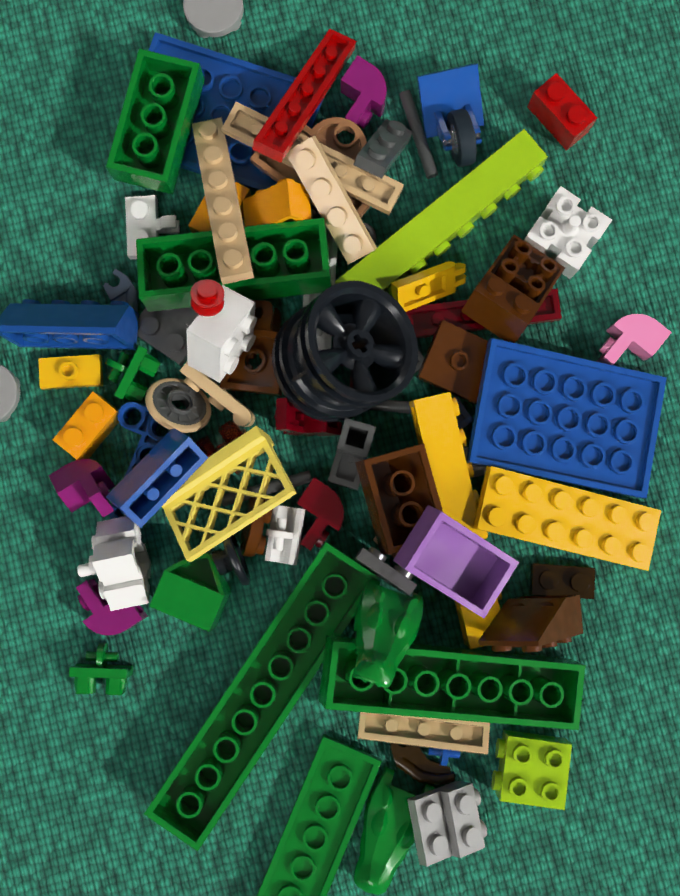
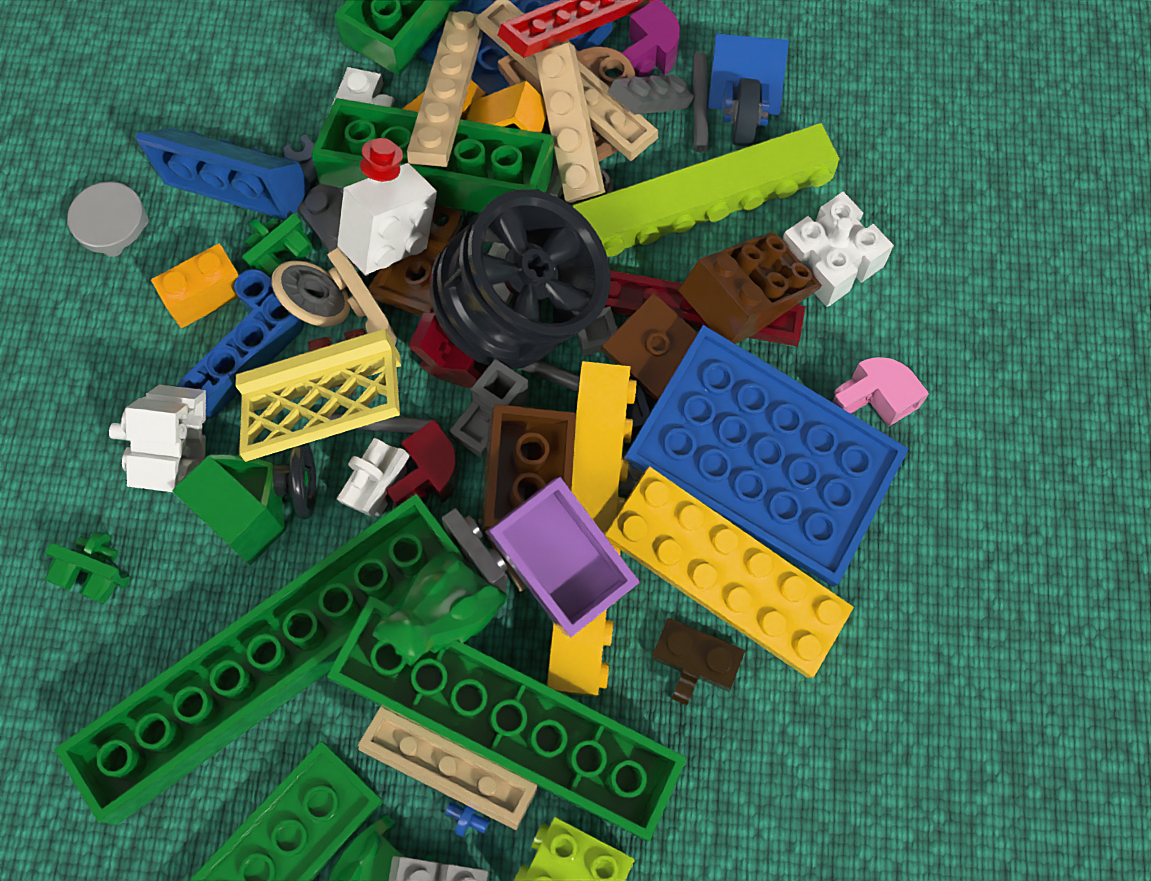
camera: 20 degrees right, 15 degrees down
yellow plate [38,354,103,390] -> none
magenta brick [48,459,115,517] -> none
magenta brick [76,579,148,635] -> none
blue brick [106,428,208,528] -> none
reddish brown tile [240,497,273,557] -> none
dark brown piece [390,743,456,786] -> none
yellow hinge [391,261,466,312] -> none
reddish brown slope [478,595,583,652] -> none
red brick [527,73,597,151] -> none

